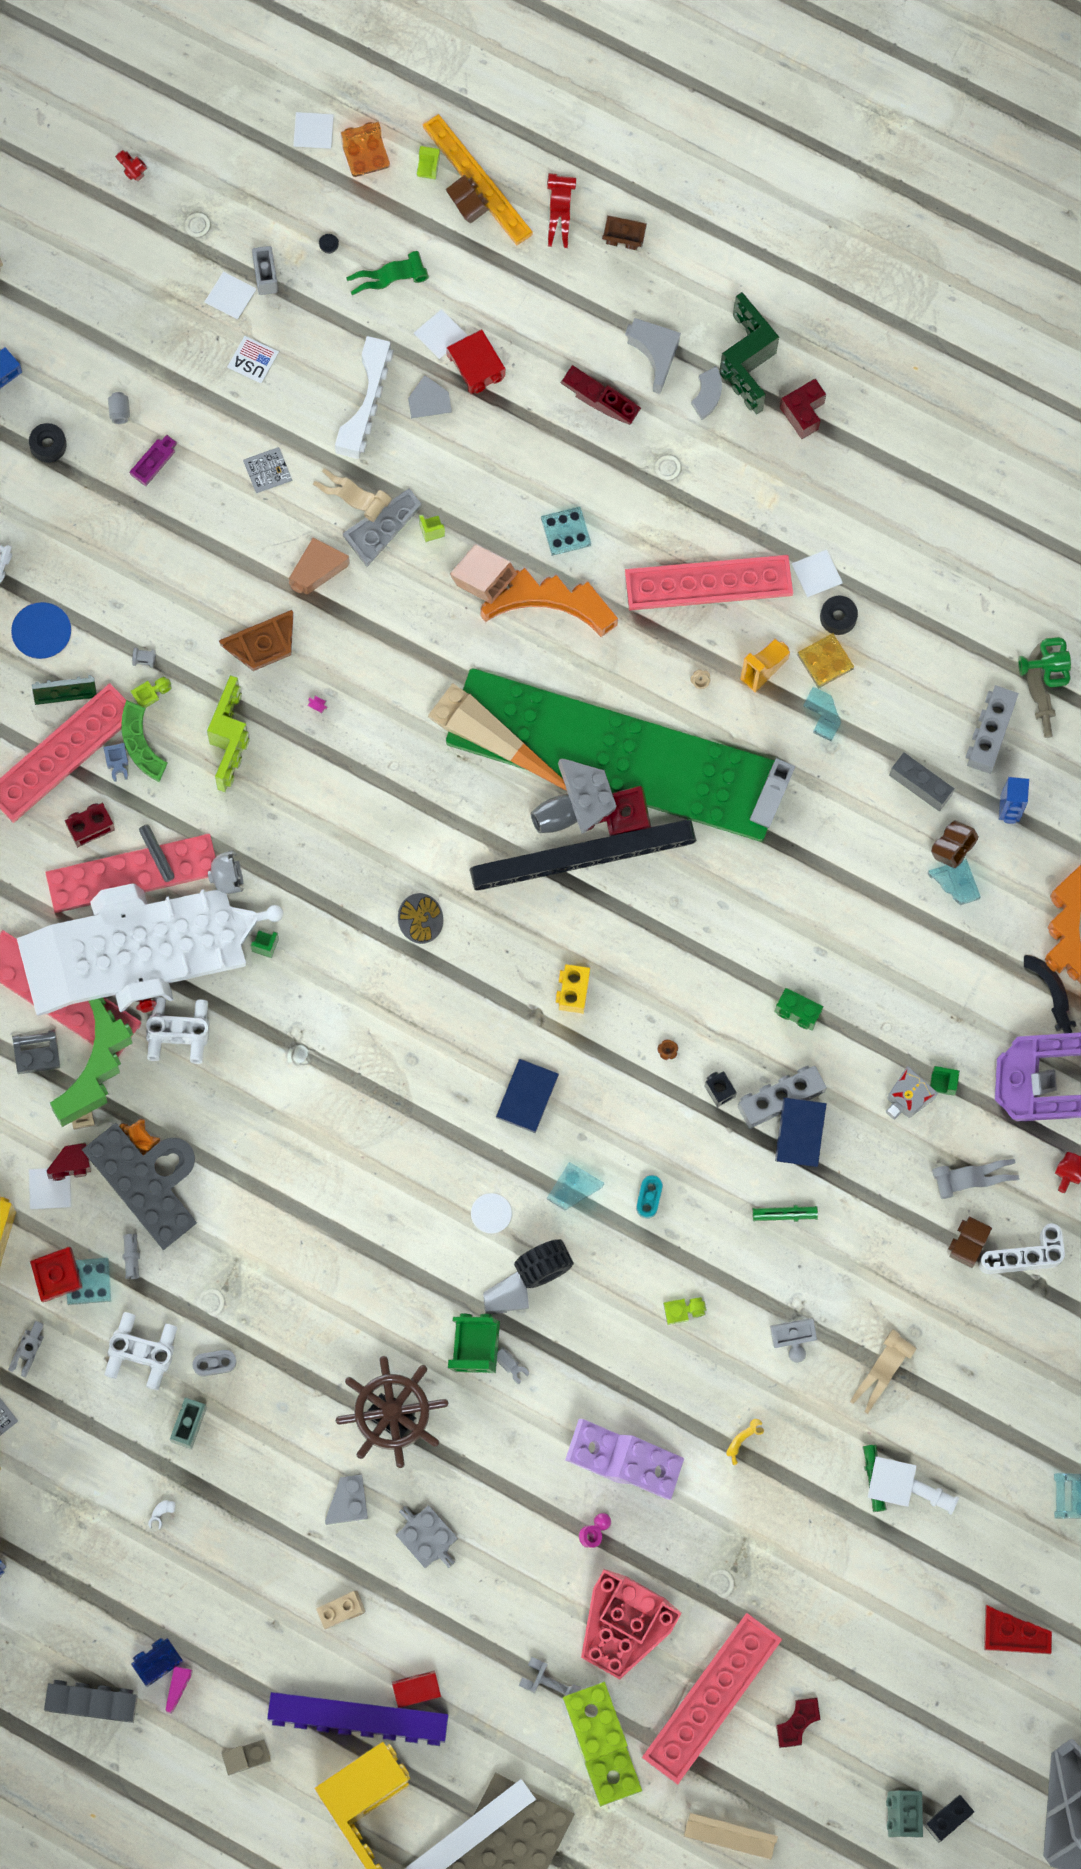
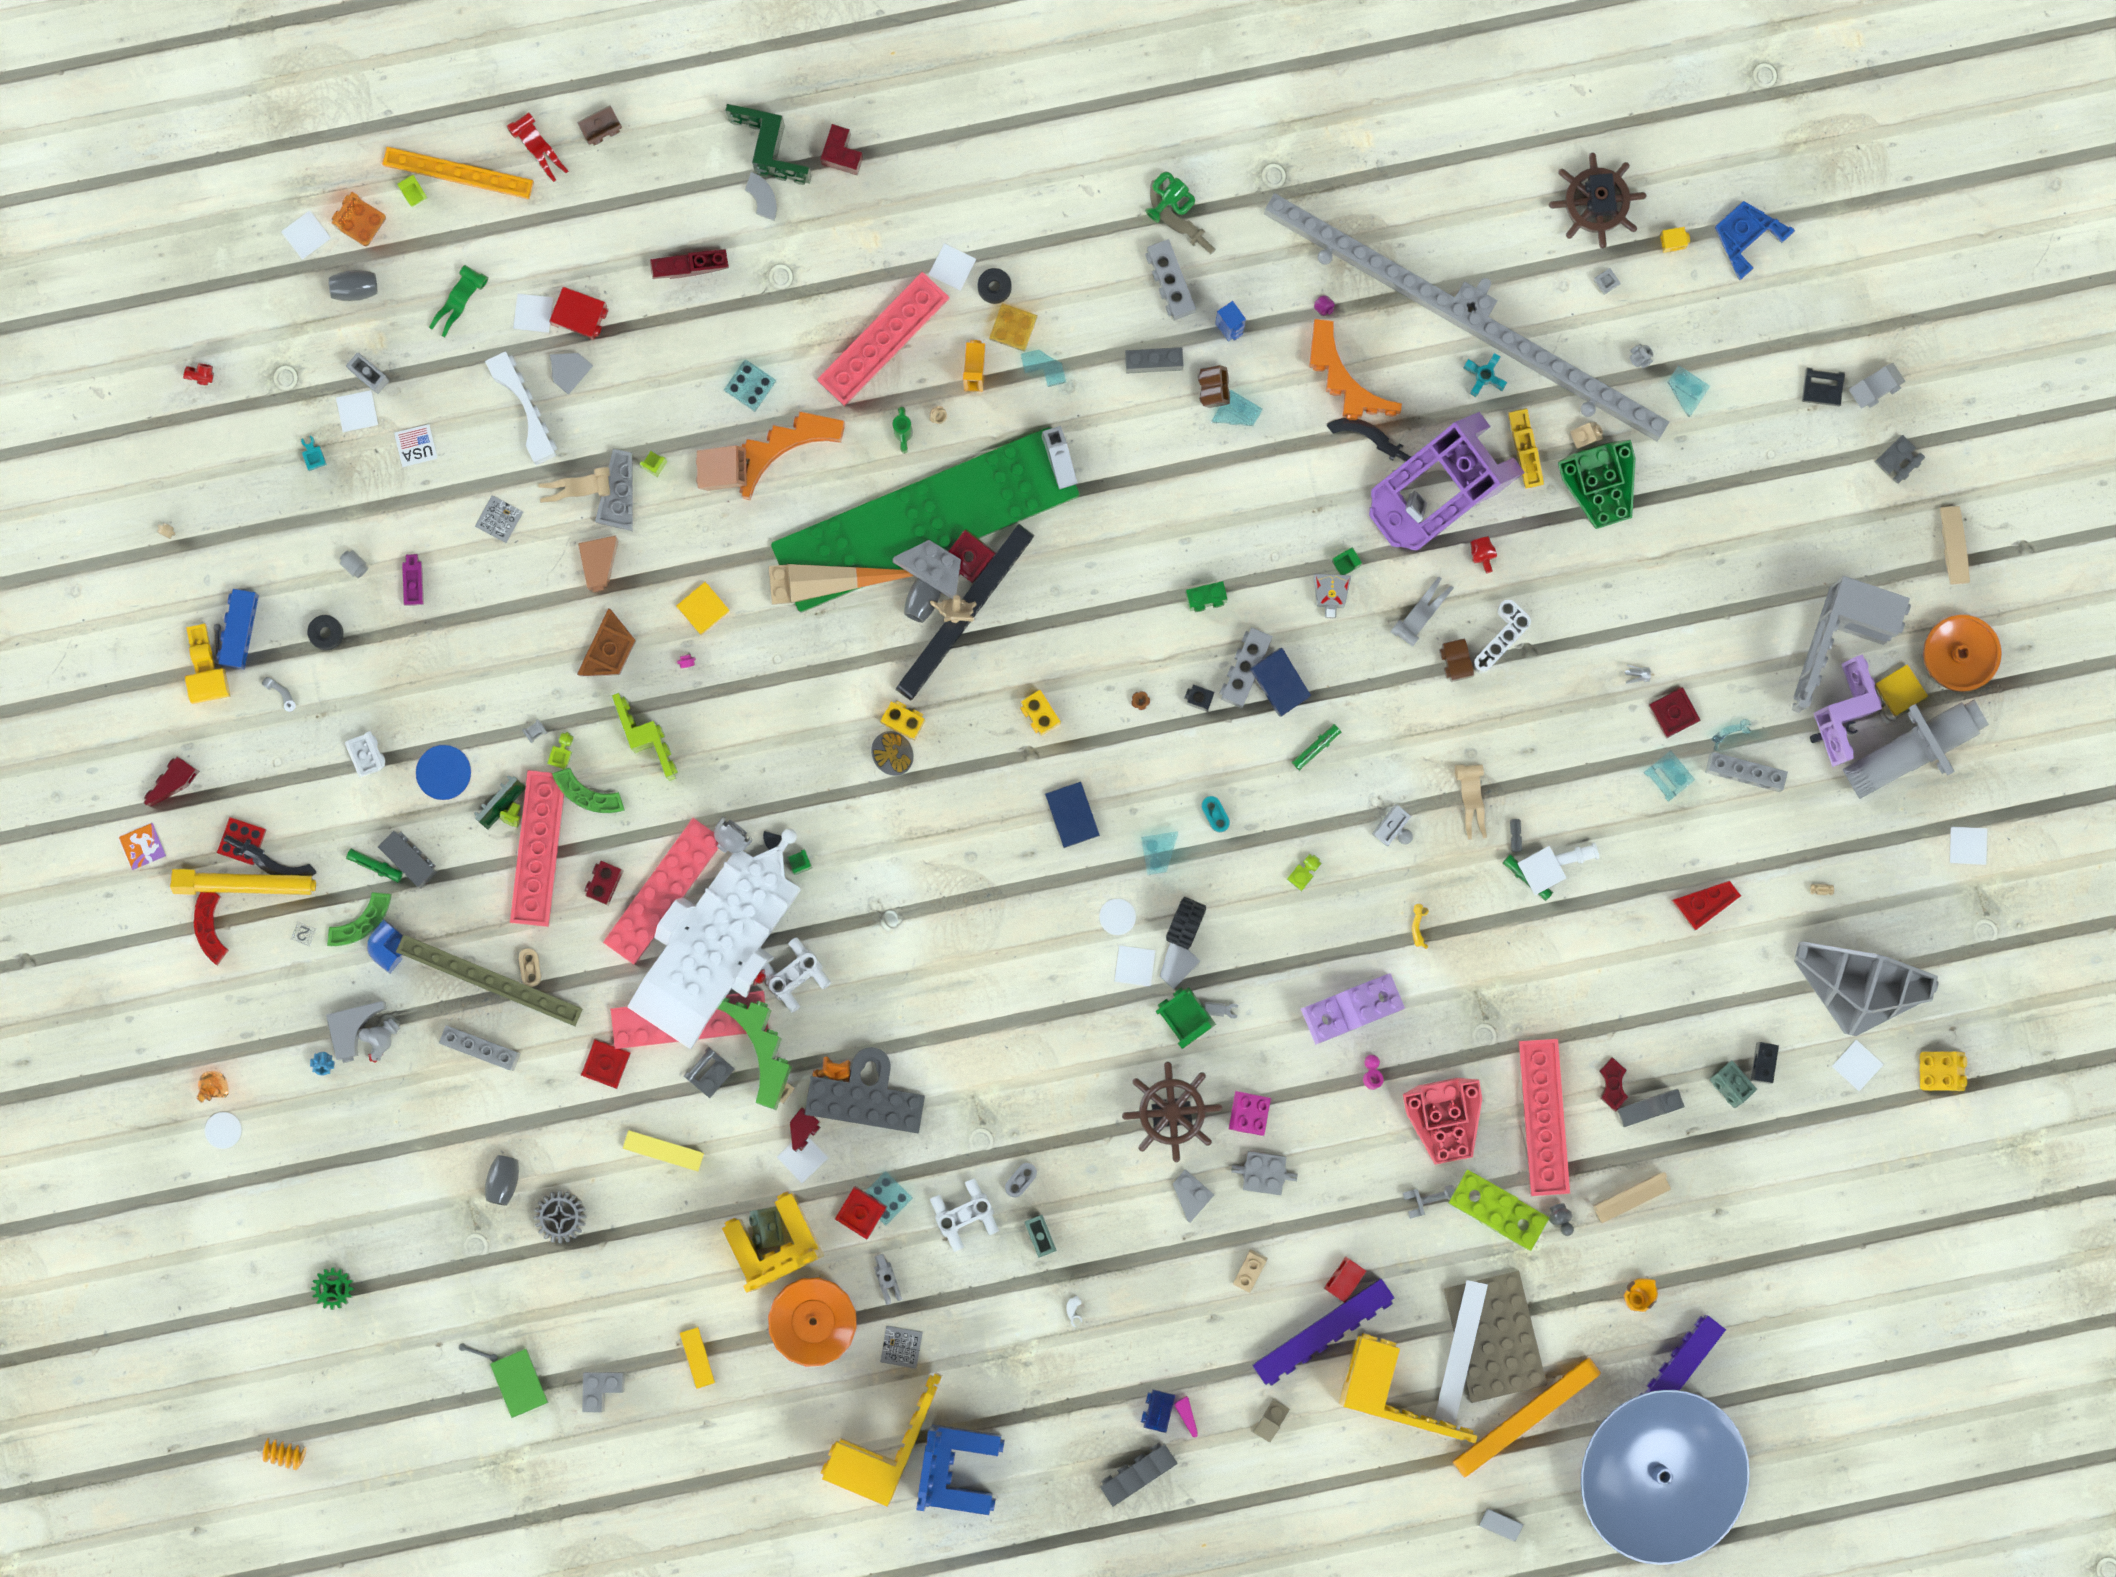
camera: 35 degrees left, 10 degrees up
sand blue plate [103,743,128,782] -> none
light grey pin [123,1234,140,1279] -> none
dark grey axle [139,824,175,882] -> none
black plate [319,234,339,254] -> none
reddish brown brick [446,175,489,224] -> none
light grey arch [625,318,681,394] -> none
none -> teal plate [301,435,327,471]
none -> dark grey piece [329,270,378,301]
none -> lime brick [500,802,520,828]
none -> yellow tile [676,581,730,635]
none -> black tile [763,831,782,850]
none -> yellow brick [880,700,925,741]
none -> green piece [892,406,913,454]
none -> tan piece [930,594,976,623]
none -> white sticker [1114,945,1155,987]
none -> dark pink plate [1229,1091,1271,1136]
none -> dark grey piece [1510,819,1522,852]
none -> dark grey animal [1549,1203,1574,1236]
none -> dark grey arch [1618,1089,1685,1127]

